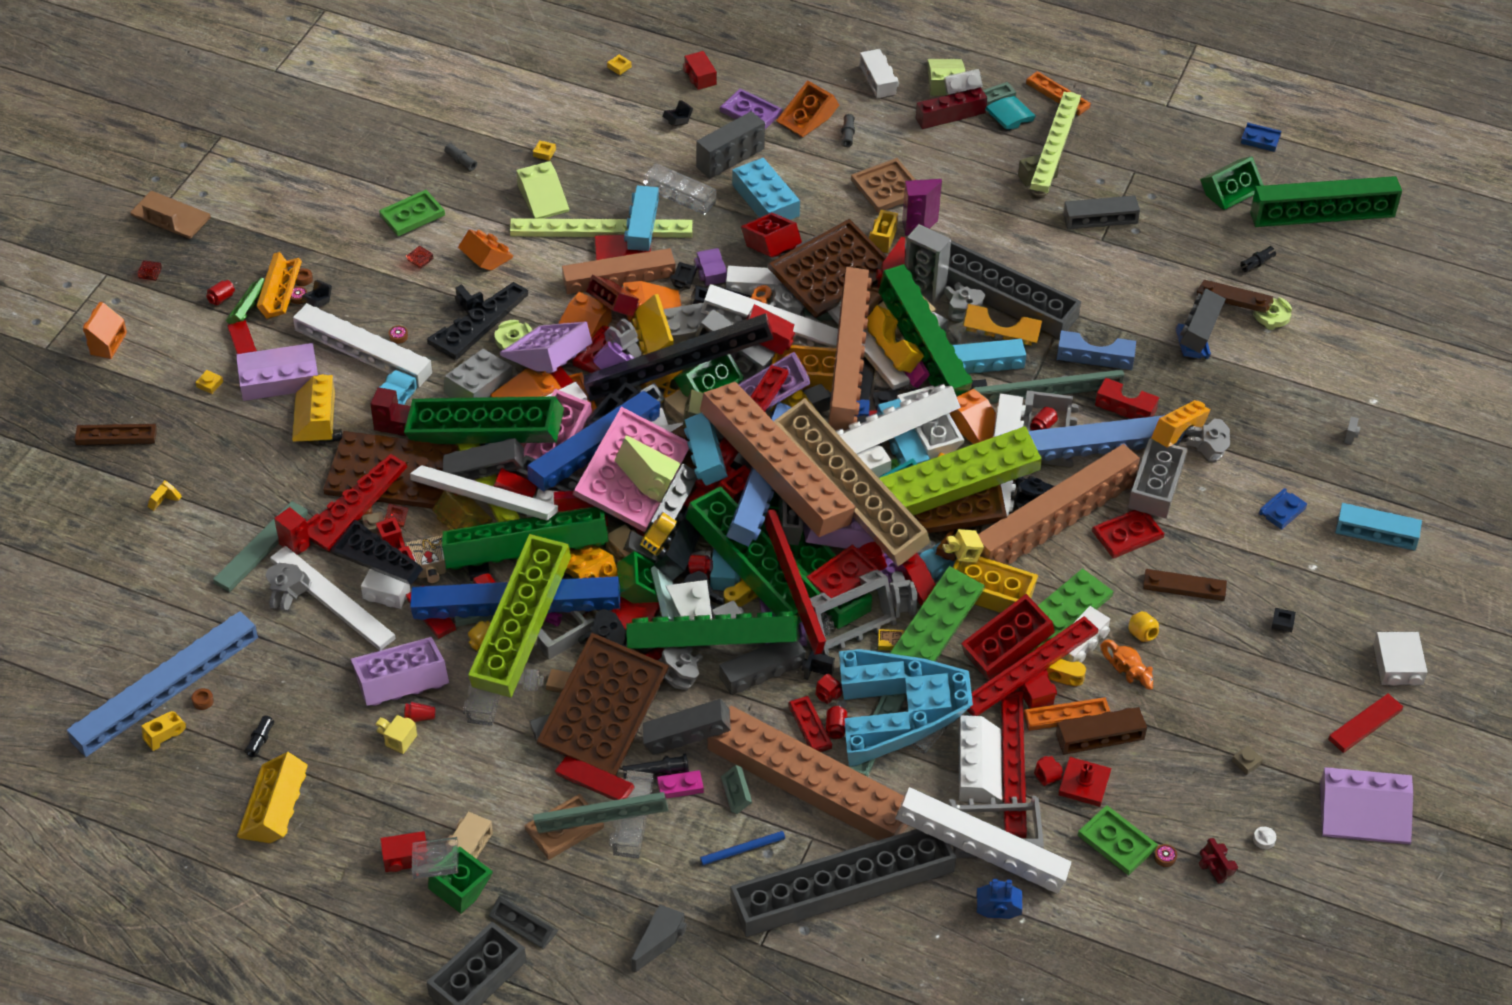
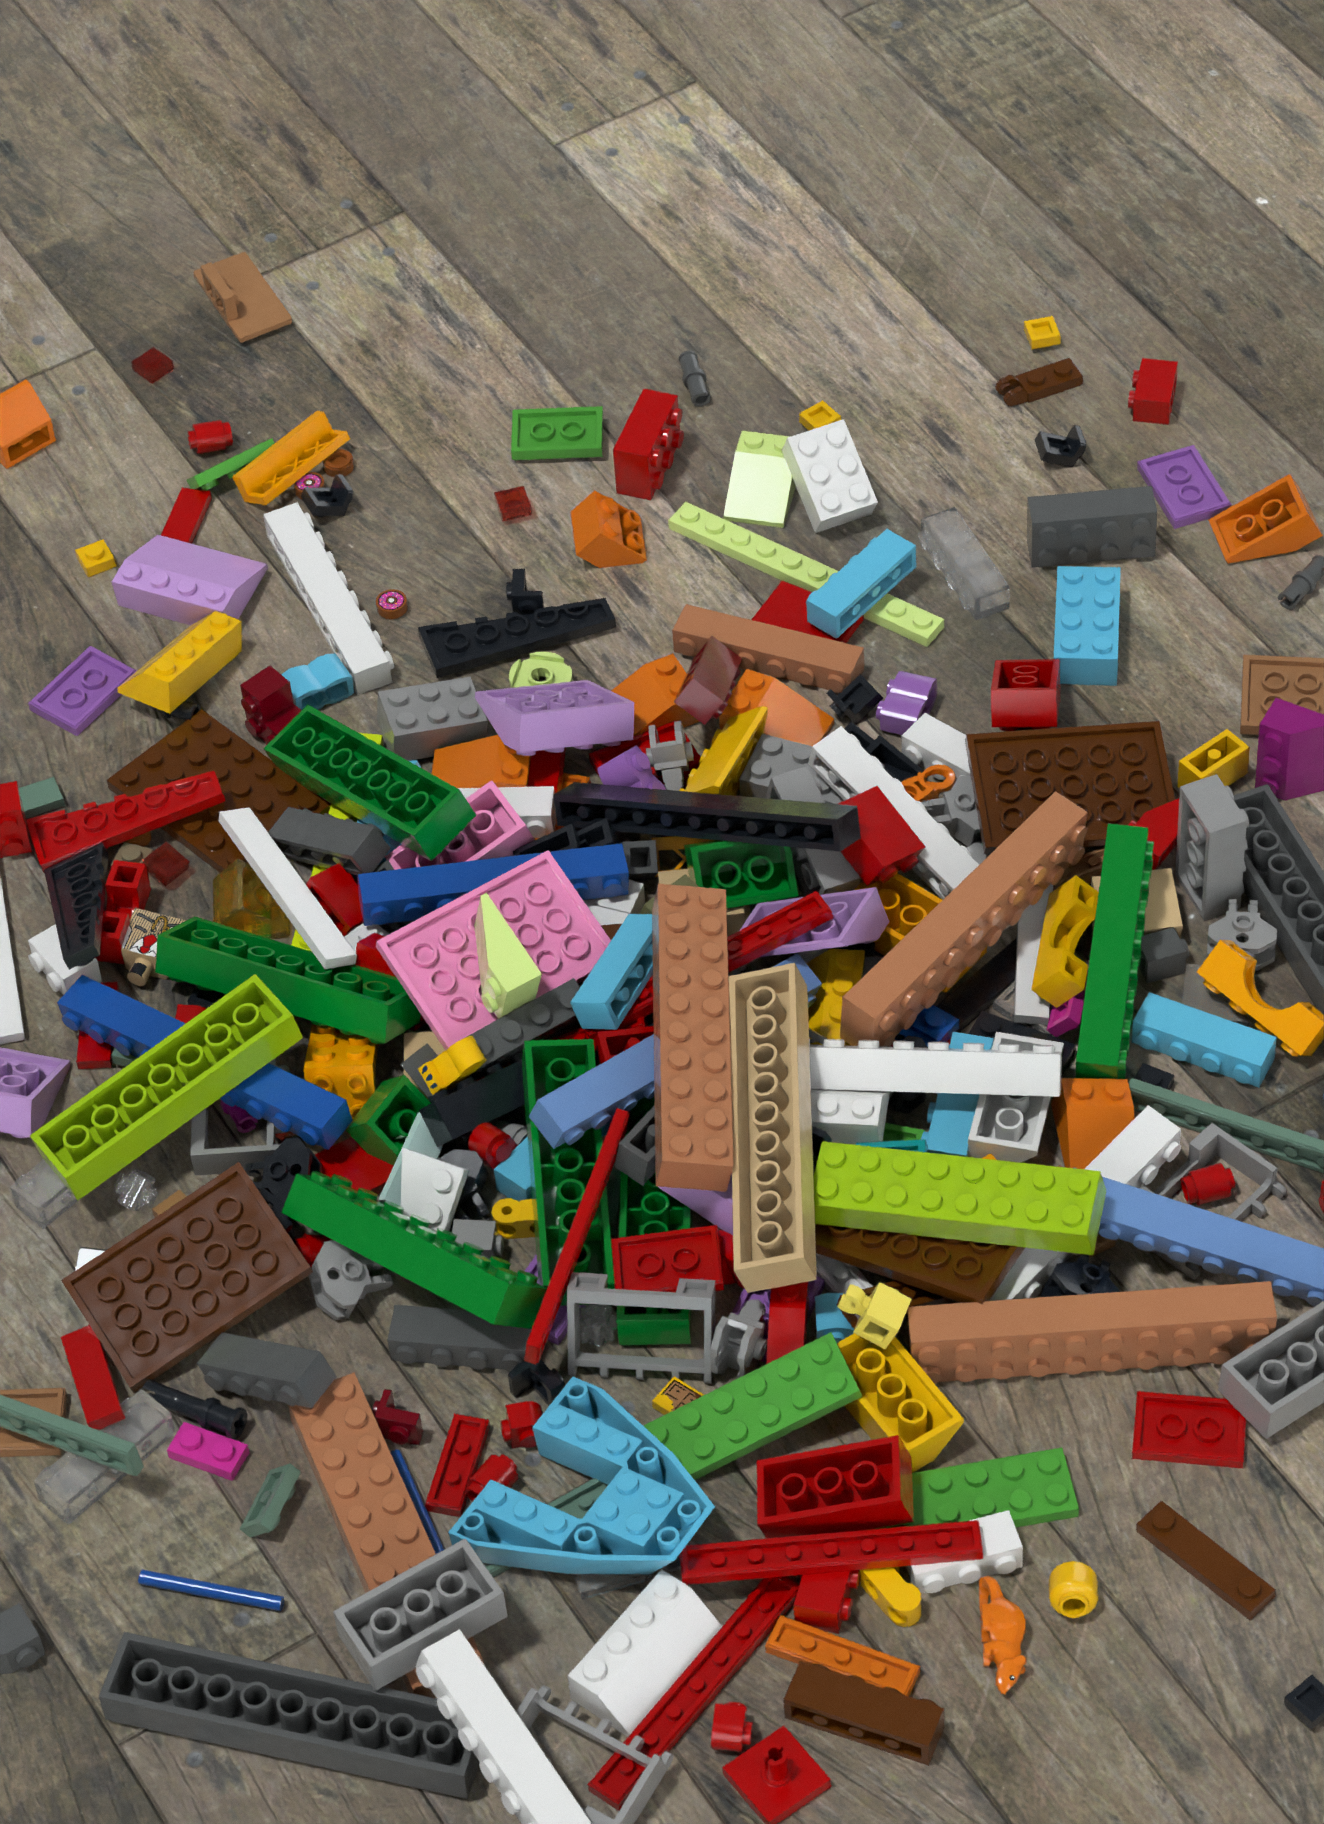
camera: 40 degrees right, 0 degrees up
none -> medium lavender tile [28,646,137,736]
none -> light grey brick [333,1539,507,1691]
none -> dark red bracket [372,1389,423,1446]
none -> red brick [613,388,684,501]
none -> white brick [782,419,878,533]
none -> reddish brown hinge [995,358,1083,406]

